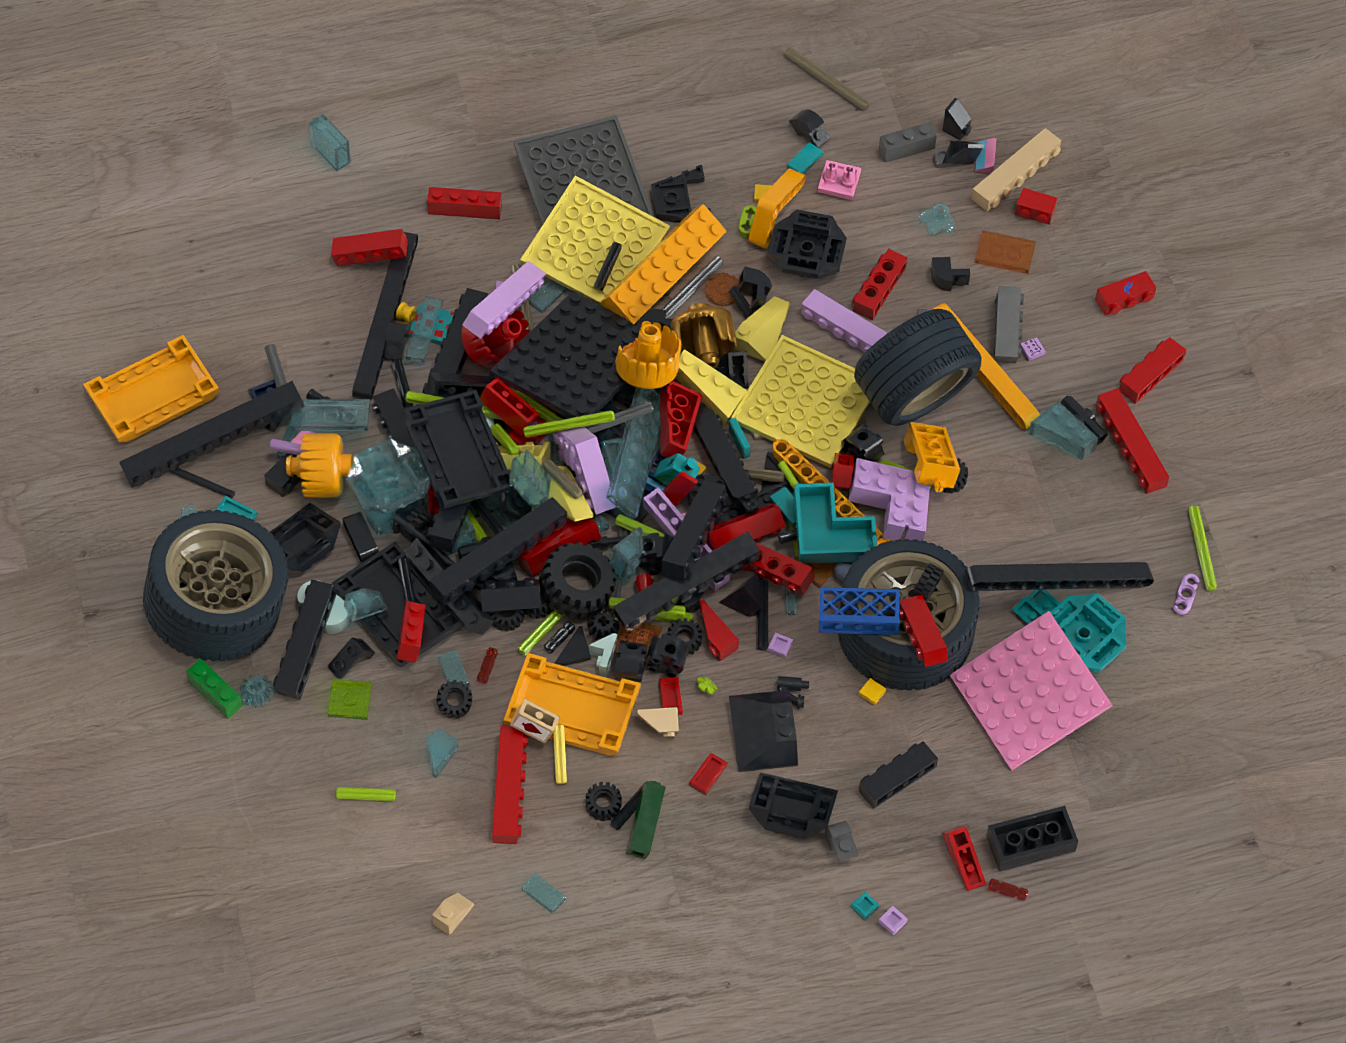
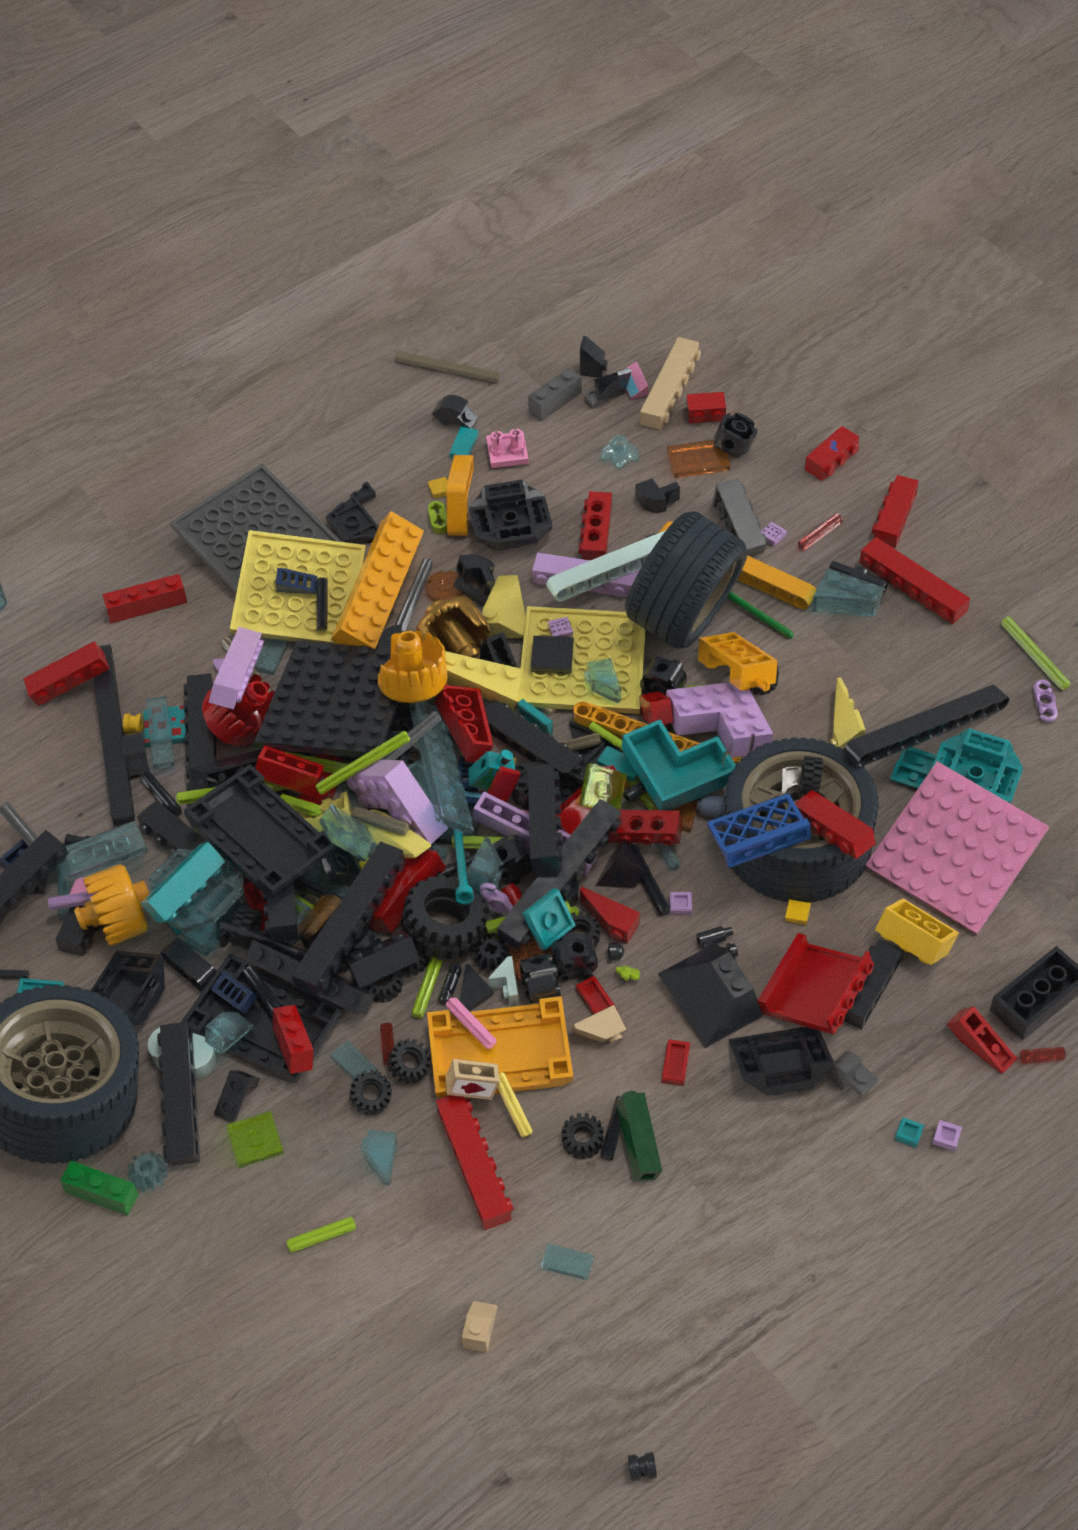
camera: 20 degrees left, 5 degrees down
none -> teal brick [140,842,226,923]
none -> dark blue slope [211,971,258,1014]
none -> dark blue slope [276,568,317,595]
none -> clear orange tile [298,895,341,935]
none -> black tyre [387,1038,431,1084]
none -> bright pink axle [446,997,497,1049]
none -> teal piece [453,827,474,904]
none -> lavender piece [480,883,513,917]
none -> teal tile [522,888,576,951]
none -> black tile [531,635,574,674]
none -> light aqua beam [546,530,666,601]
none -> lavender tile [548,617,573,637]
none -> clear neon green tile [579,763,627,810]
none -> clear light blue slope [584,658,621,703]
none -> black hinge [608,943,624,961]
none -> black brick [714,413,758,458]
none -> green piece [727,591,794,639]
none -> red panel [757,933,874,1034]
none -> clear red axle [797,513,843,551]
none -> light yellow wedge [830,677,866,749]
none -> yellow brick [875,898,959,965]

